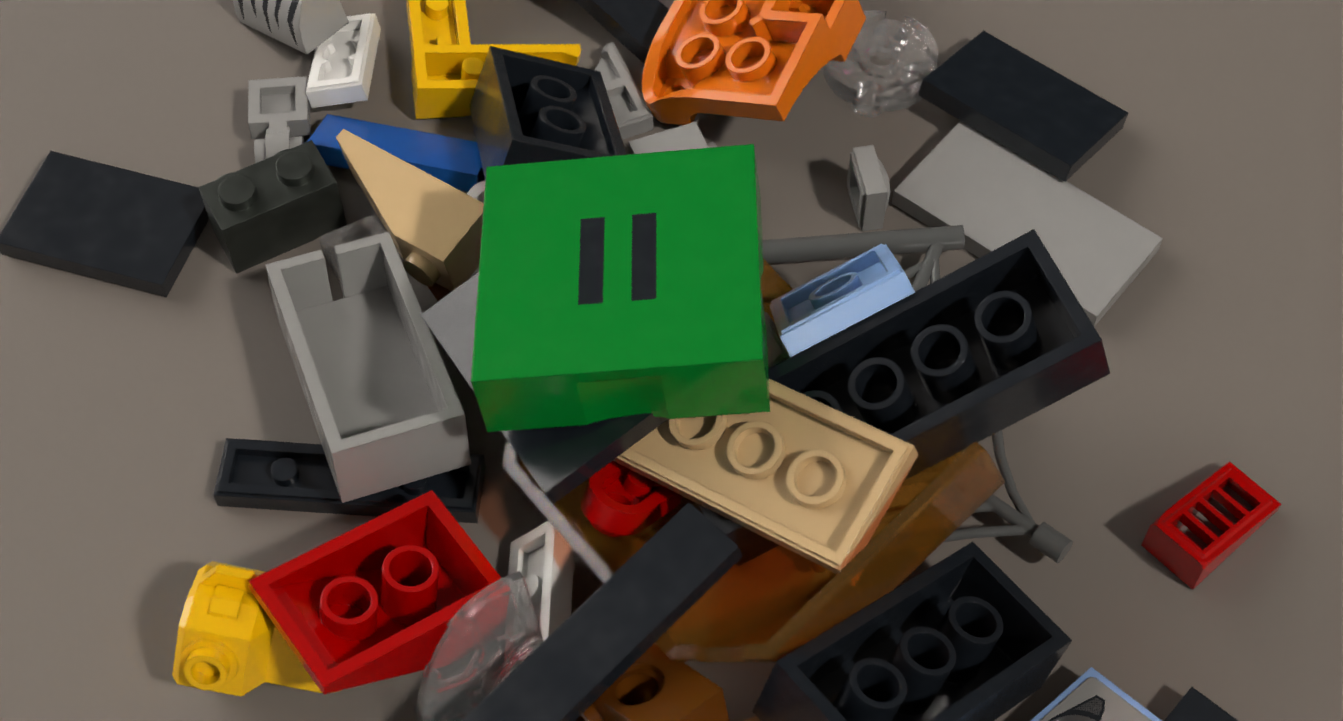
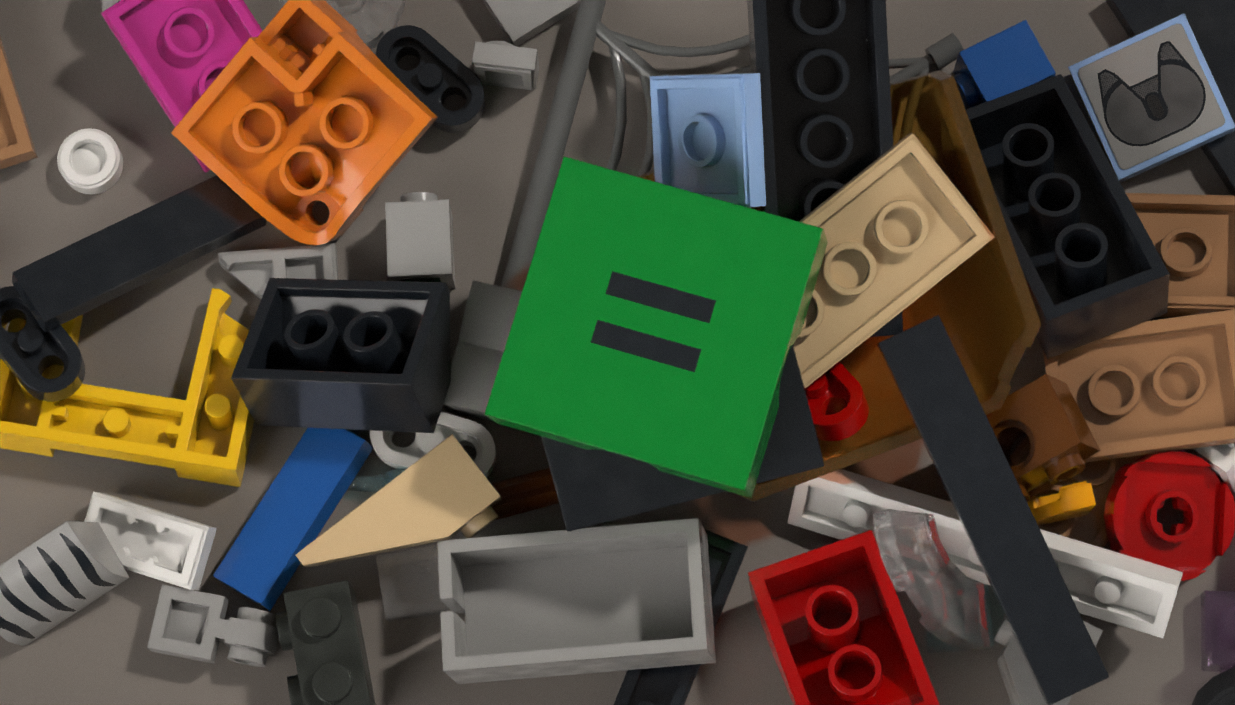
camera: 70 degrees left, 20 degrees up
none -> black plate [376,25,485,133]
none -> blue brick [951,20,1056,110]

